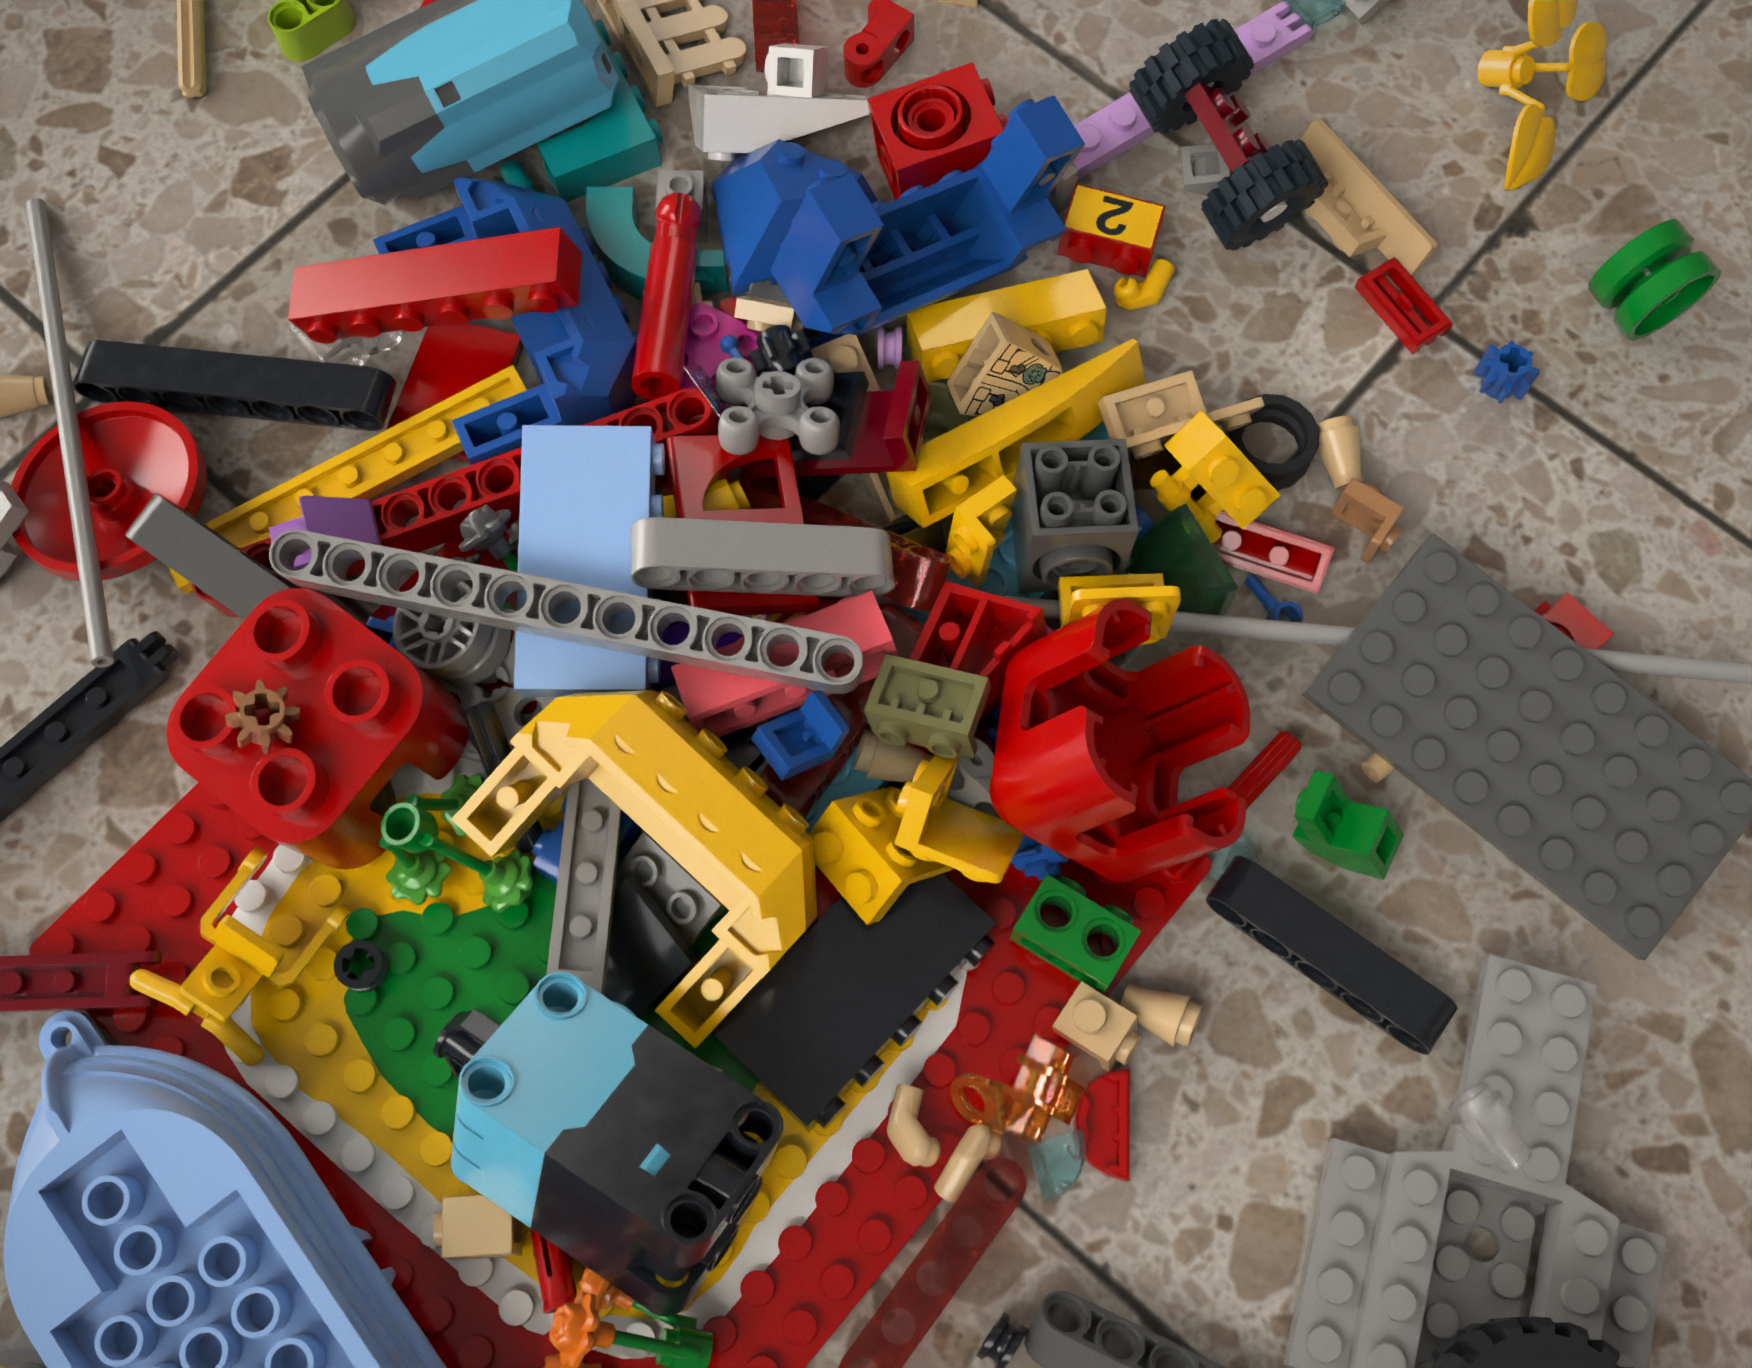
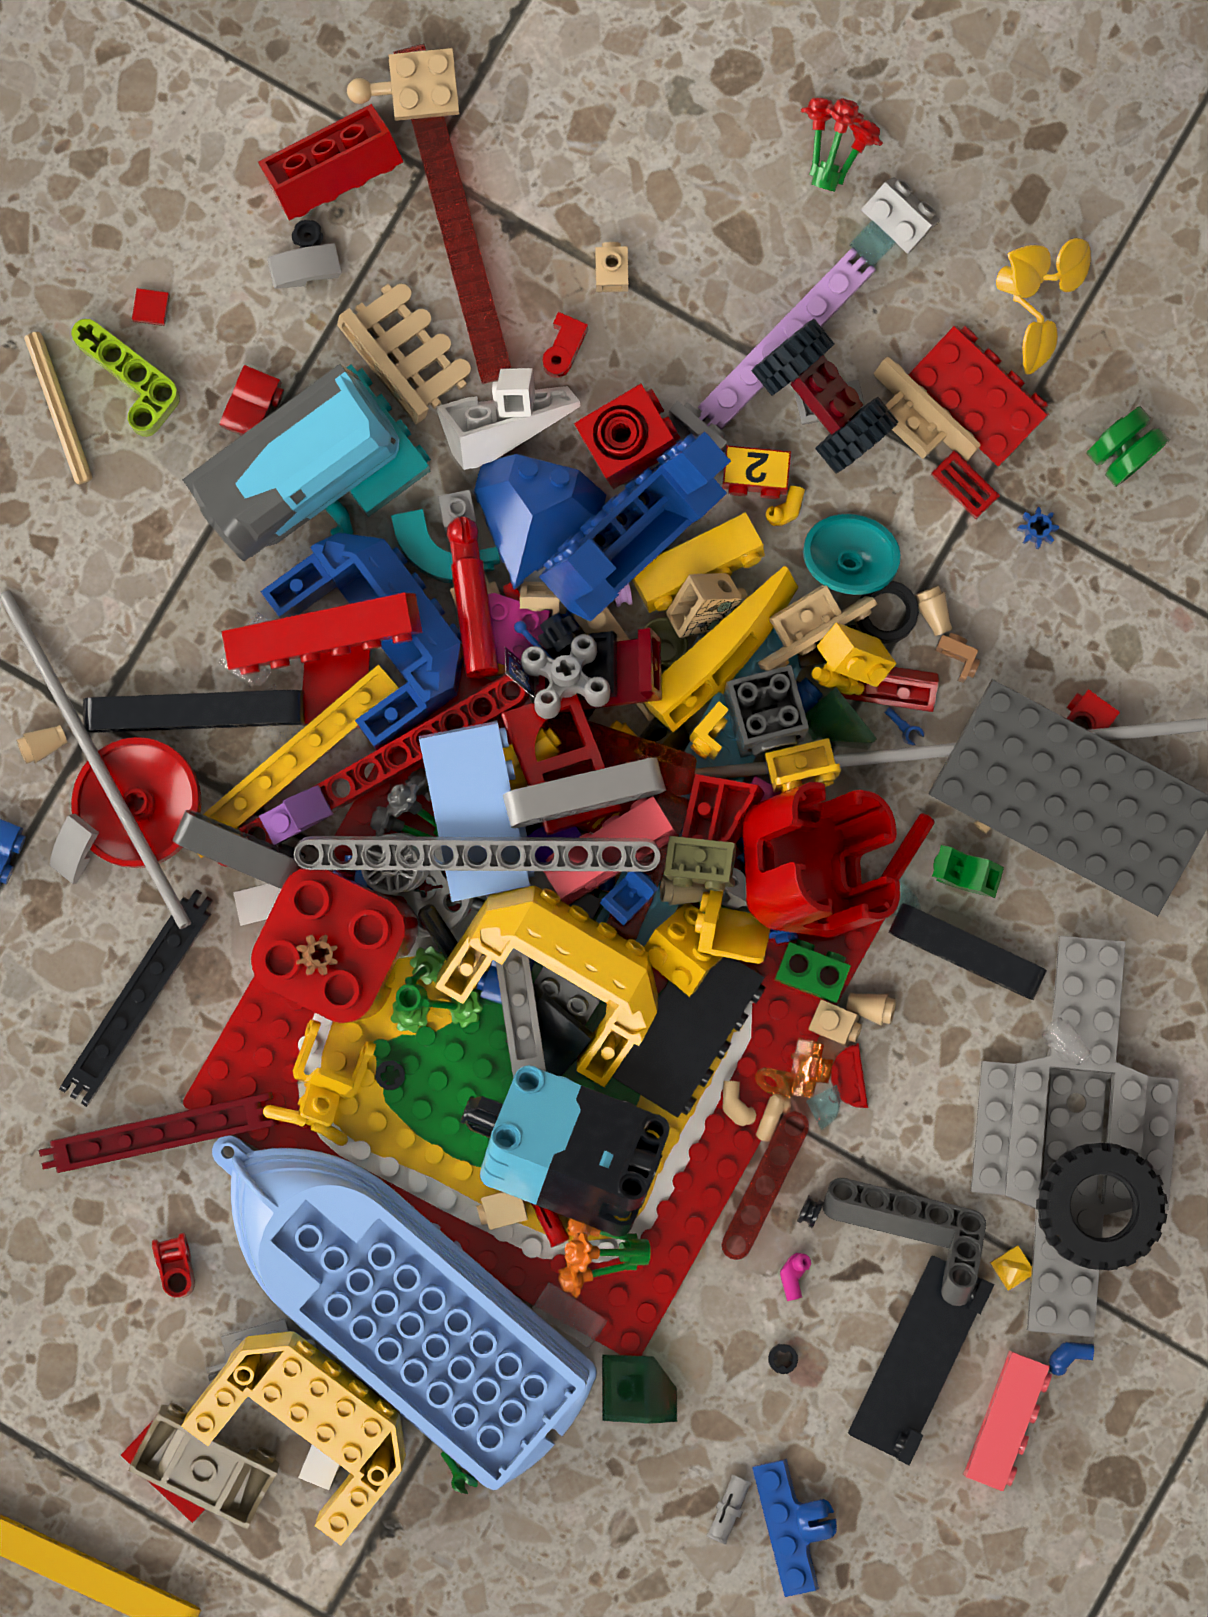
camera: 10 degrees left, 15 degrees up
none -> teal dish [803,514,901,595]
none -> red bracket [908,326,1050,467]

